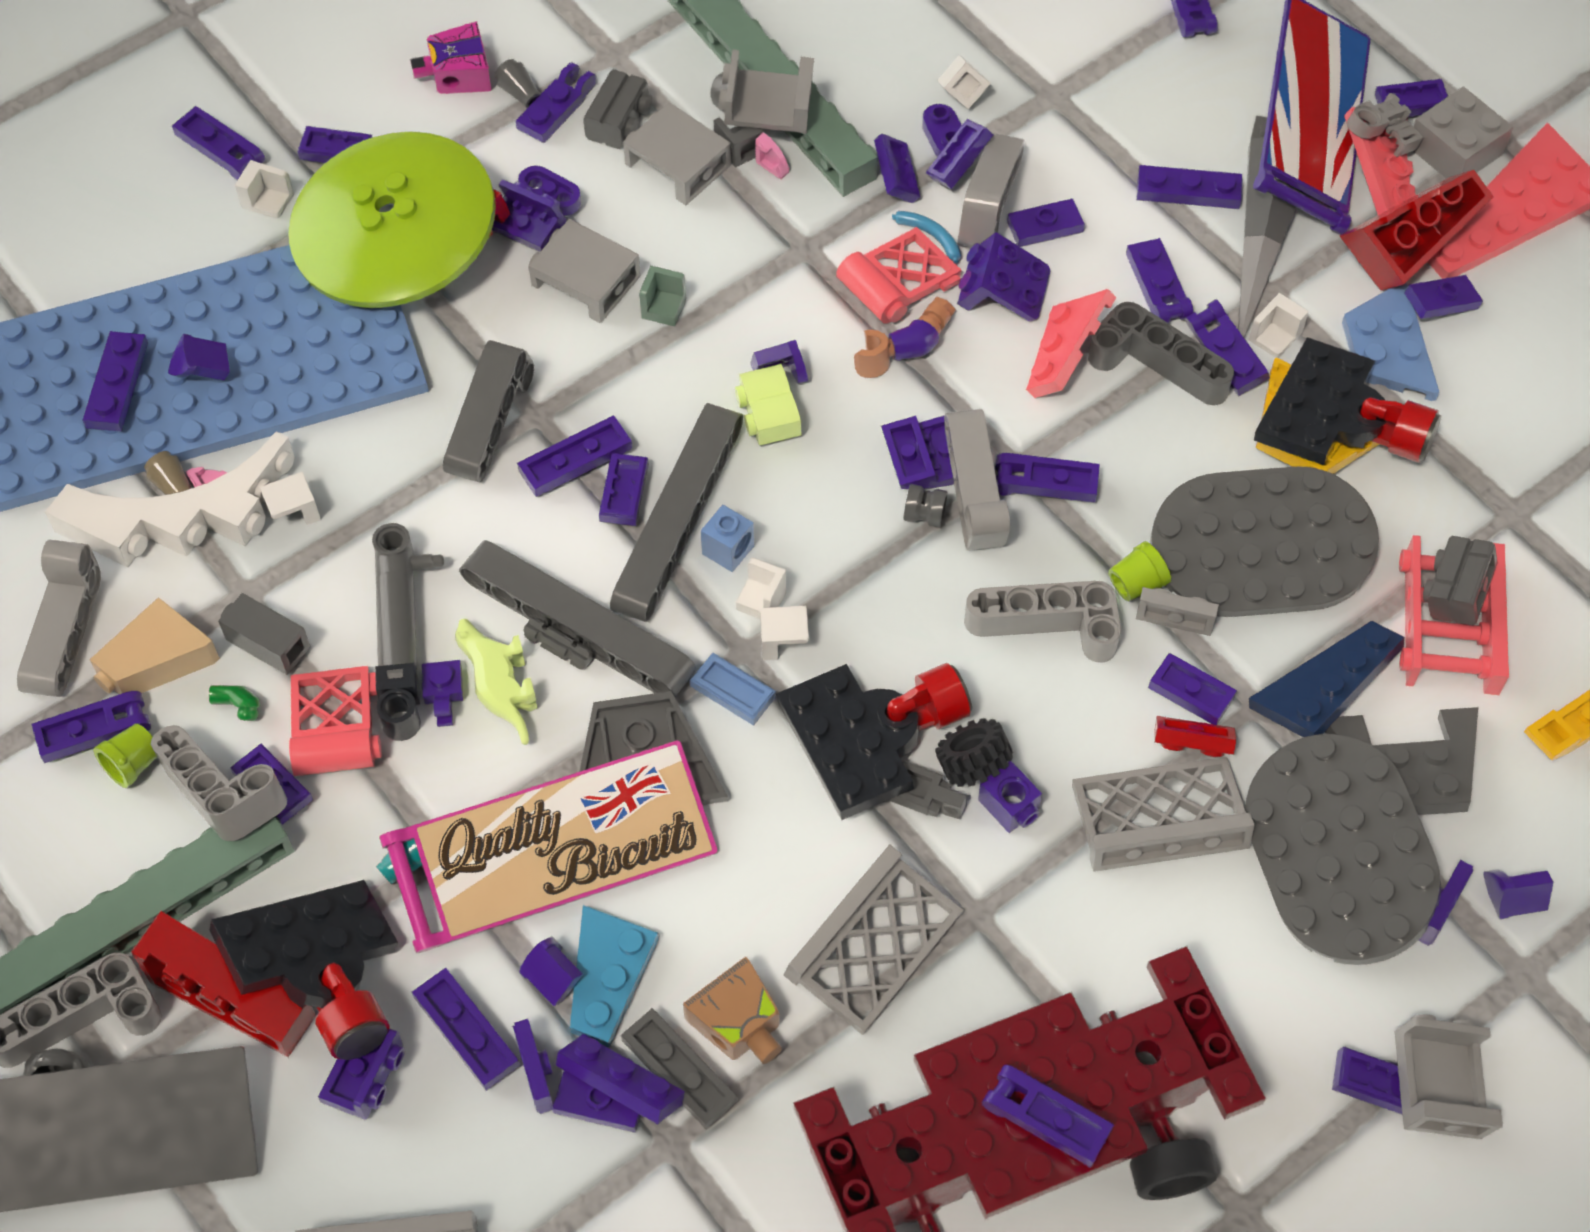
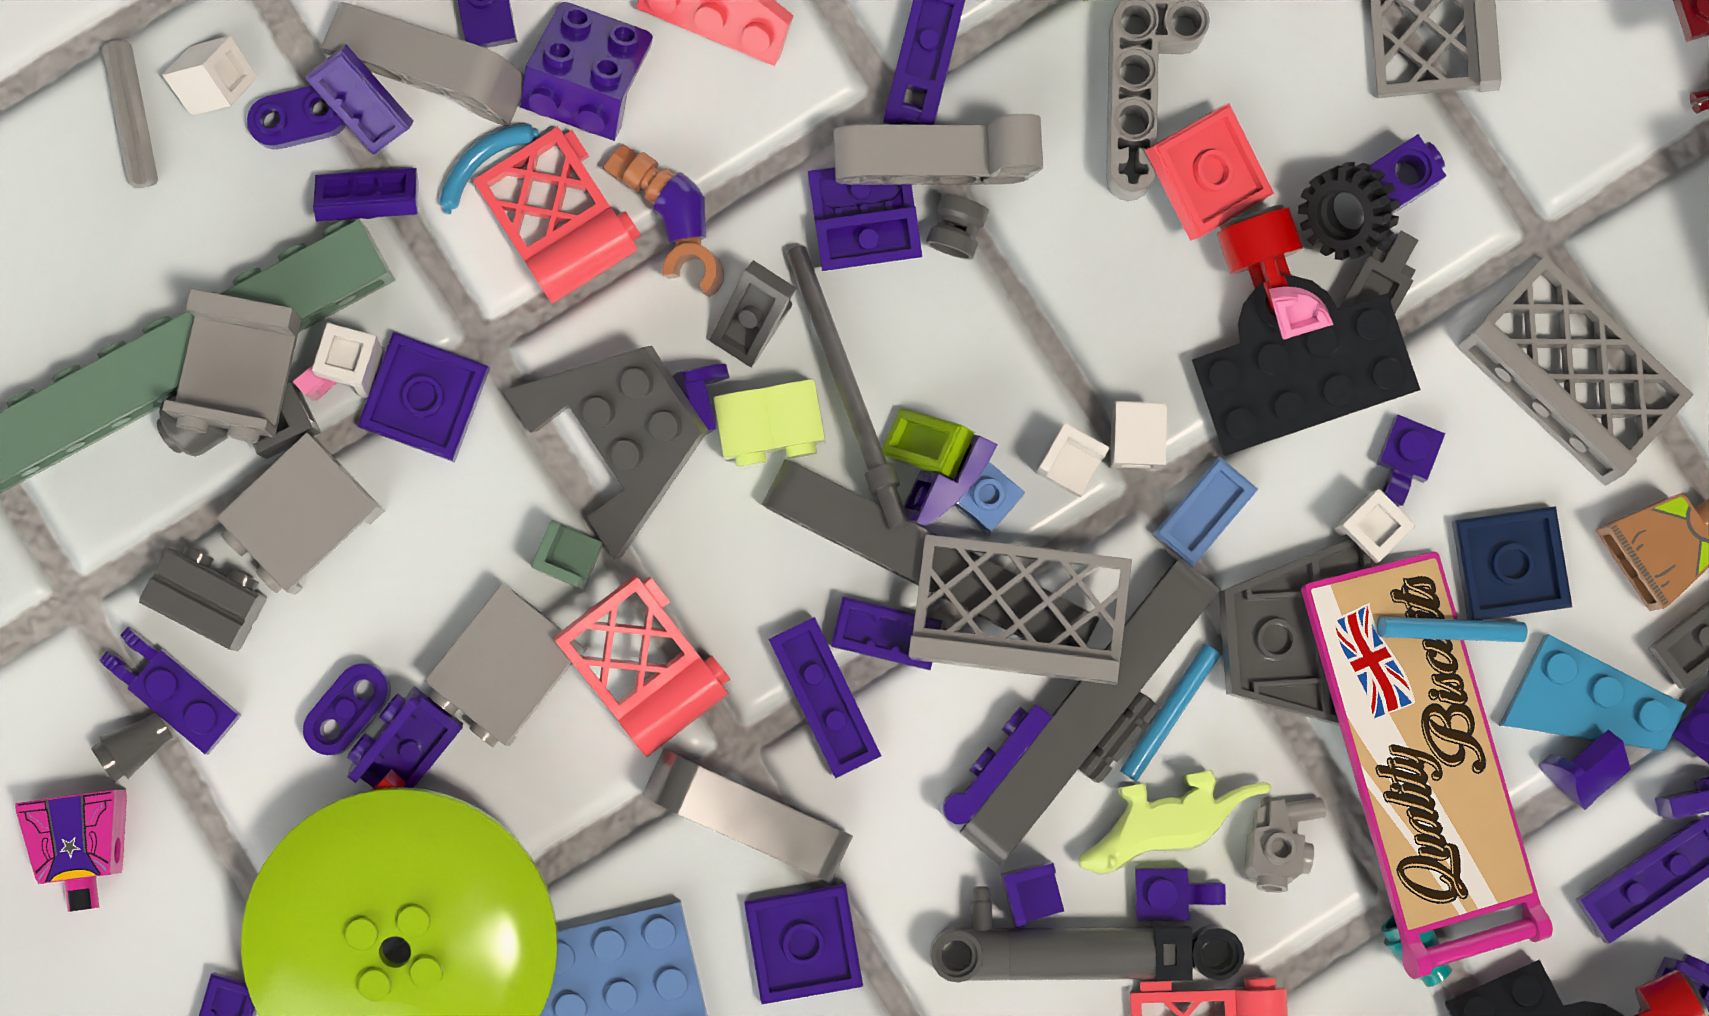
camera: 85 degrees left, 25 degrees up
none -> light grey axle [102,40,158,188]
none -> white panel [312,323,384,398]
none -> dark purple tile [357,332,490,463]
none -> dark grey wing [503,345,709,560]
none -> coral piece [553,574,731,757]
none -> dark grey slope [709,260,796,368]
none -> dark purple tile [744,883,863,1005]
none -> flat silver bar [787,246,910,531]
none -> lime tile [882,408,975,479]
none -> slope [904,435,998,526]
none -> light grey fence [909,534,1132,685]
none -> dark purple plate [942,704,1052,824]
none -> dark purple panel [1001,861,1065,927]
none -> dark azure bar [1120,643,1221,782]
none -> coral tile [1145,103,1274,241]
none -> light grey piece [1244,796,1326,893]
none -> bright pink tile [1269,287,1333,340]
none -> white panel [1333,489,1416,563]
none -> dark purple plate [1376,415,1446,507]
none -> dark azure bar [1377,617,1528,642]
none -> dark blue tile [1452,506,1572,620]

